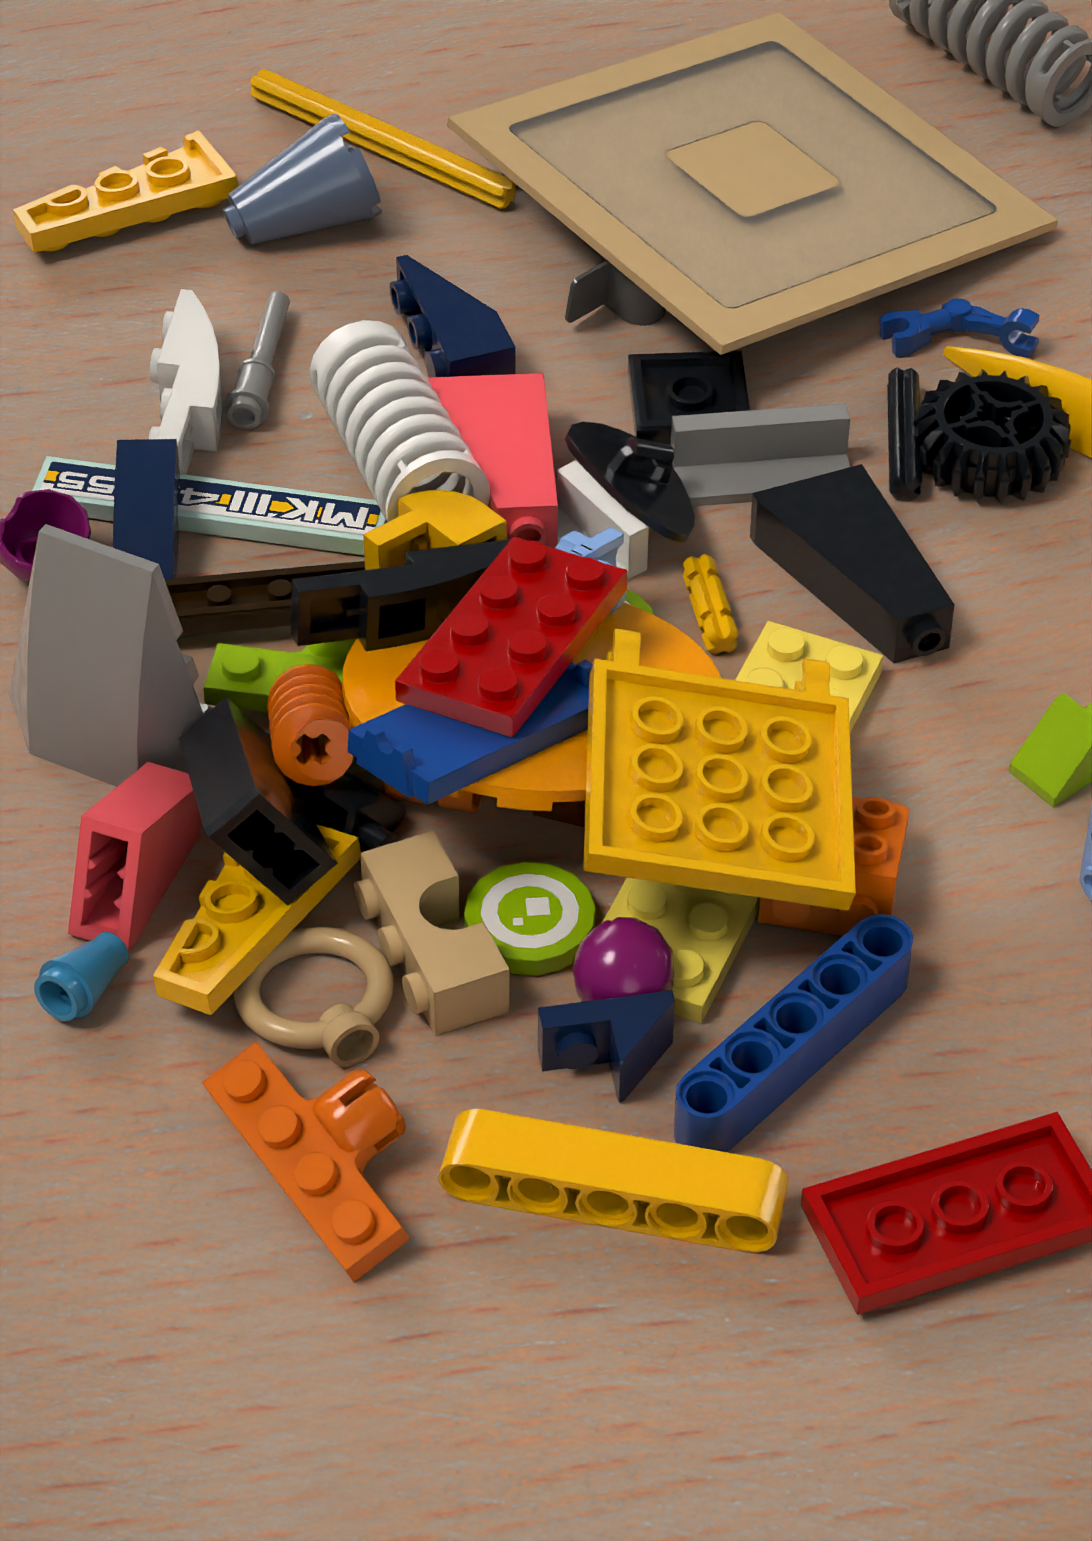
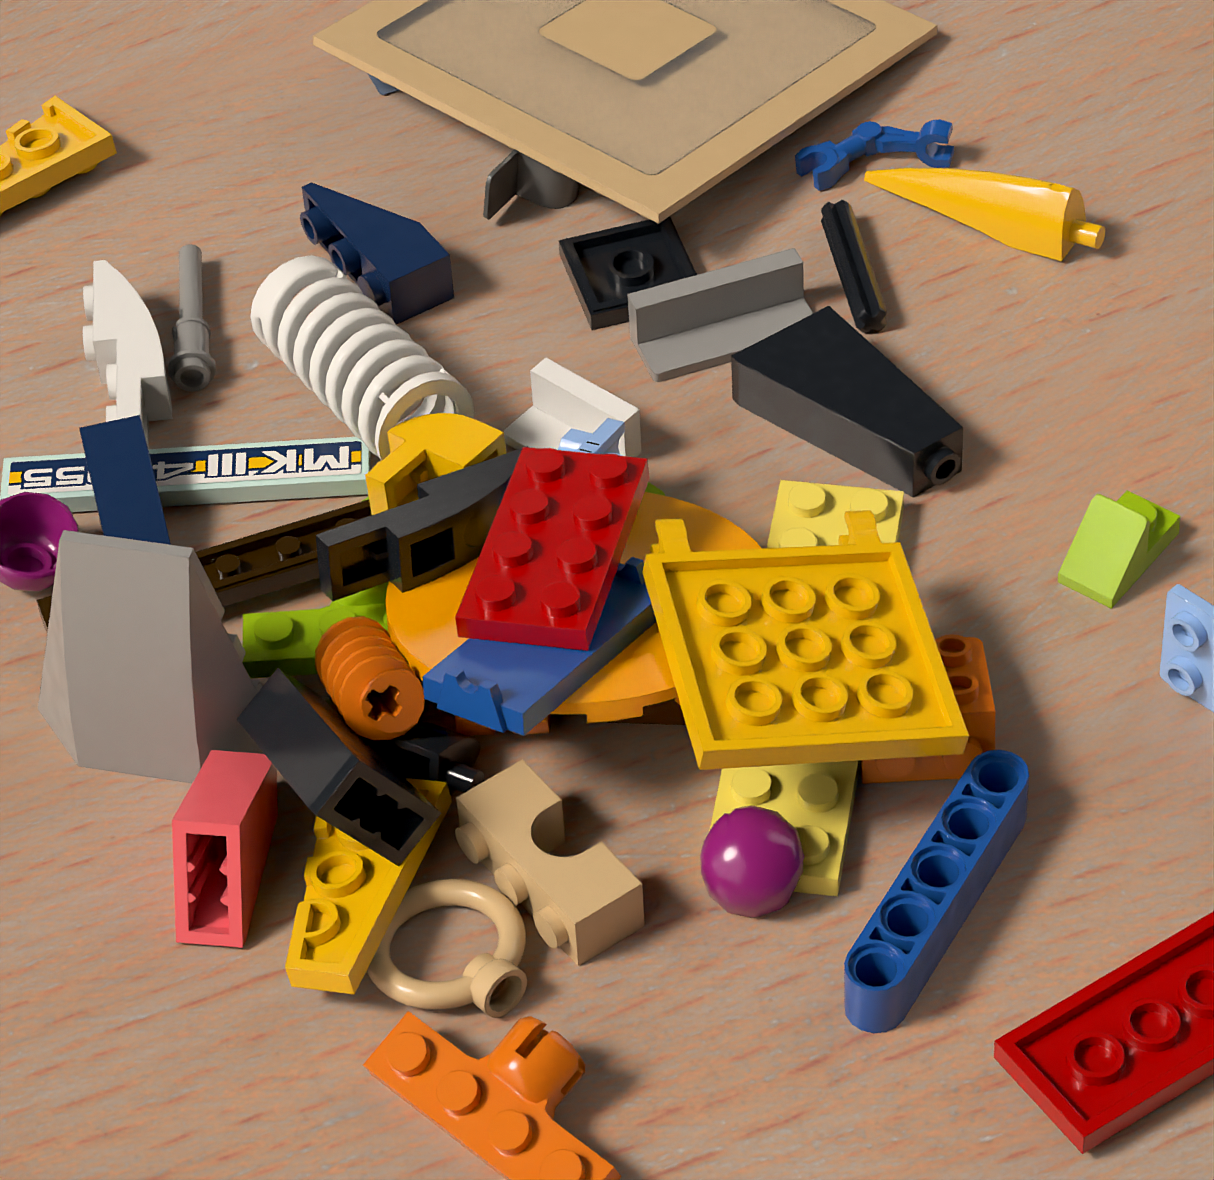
camera: 10 degrees left, 0 degrees up
dark azure cone [34,932,129,1021] -> none
sand blue cone [222,114,382,245] -> none
yellow axle [250,69,516,209] -> none
coral slope [428,373,558,548] -> none
yellow beam [438,1109,789,1253] -> none
lime tile [464,862,596,976] -> none
dark blue slope [538,990,675,1102] -> none
black shield [565,421,695,542] -> none
yellow axle [682,554,738,655] -> none
black gear [913,369,1071,504] -> none

